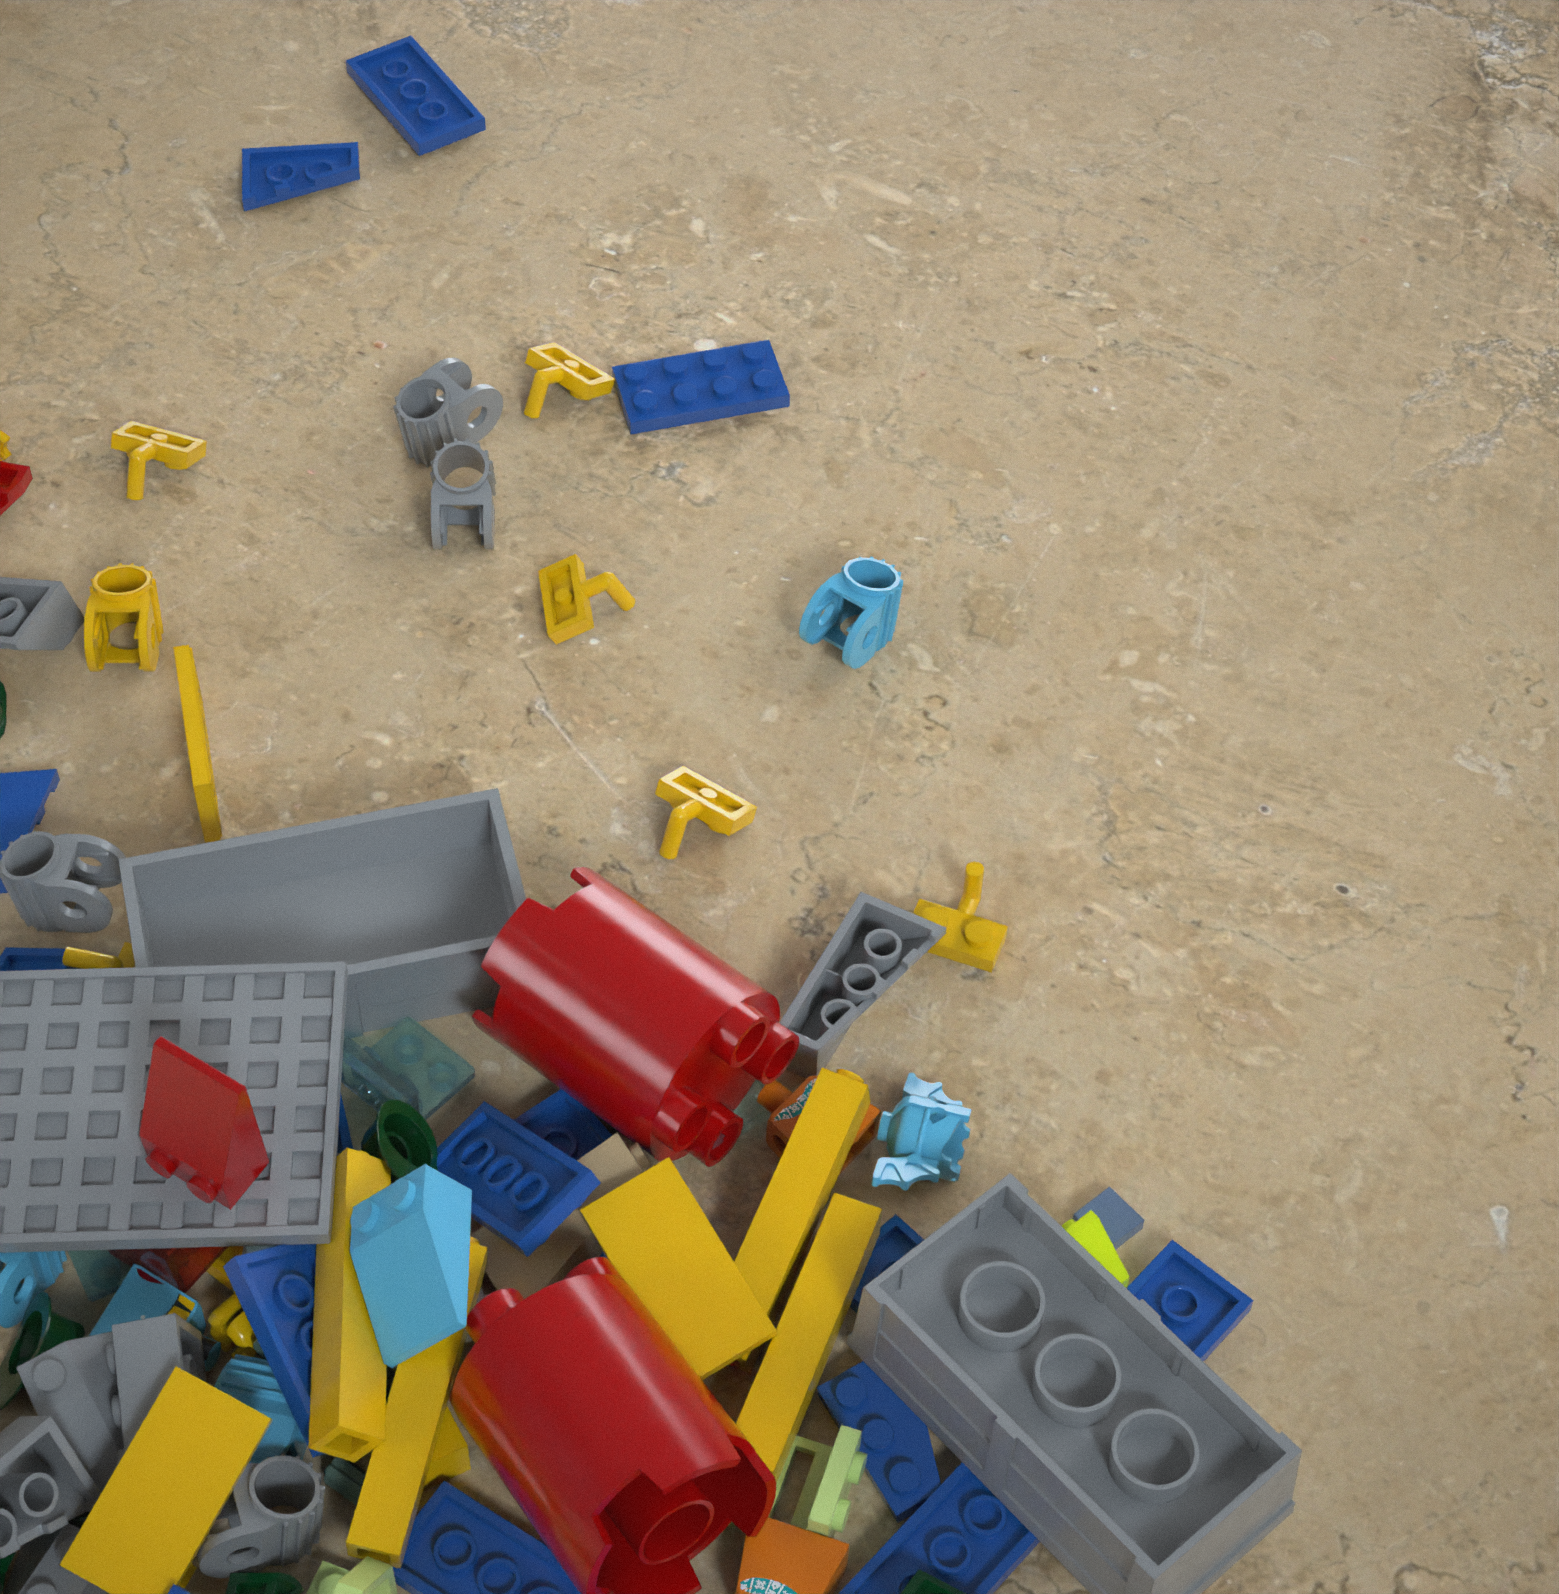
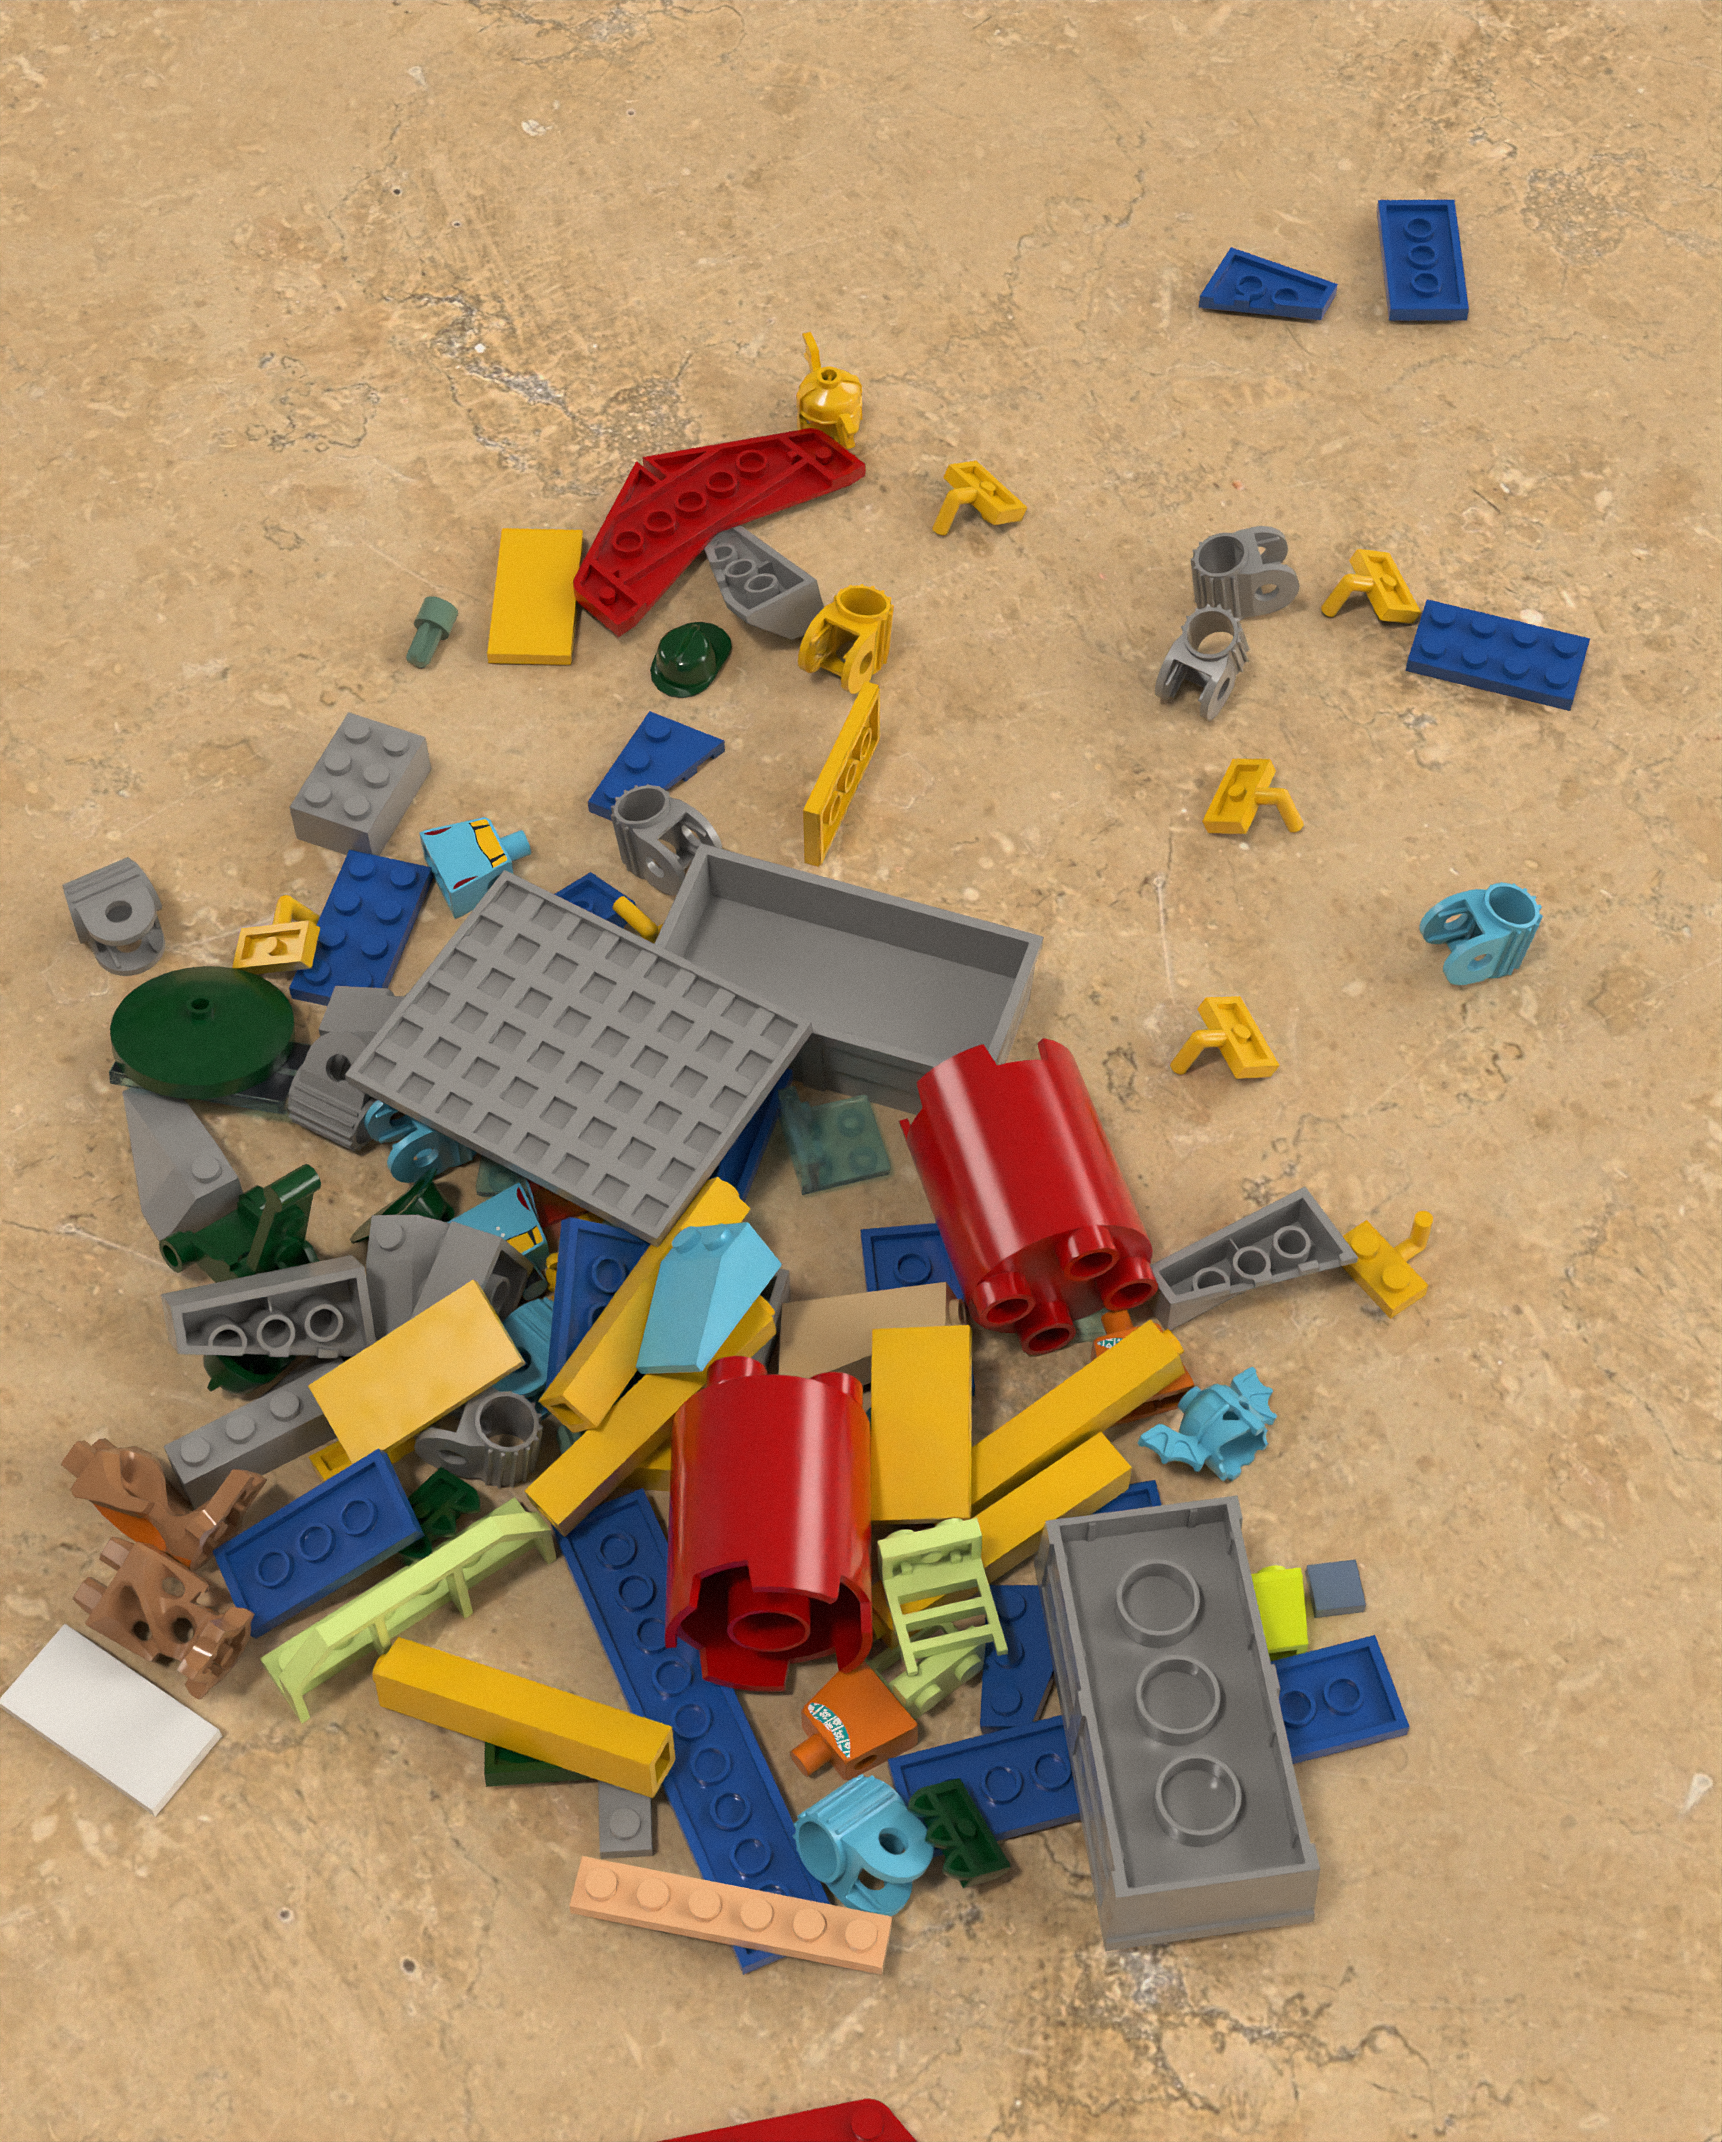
camera: 35 degrees right, 5 degrees up
red slope [139,1036,270,1210] -> none
dark green piece [361,1100,438,1184] -> none
blue plate [437,1101,601,1257] -> none
none -> yellowish green plate [878,1518,1008,1677]

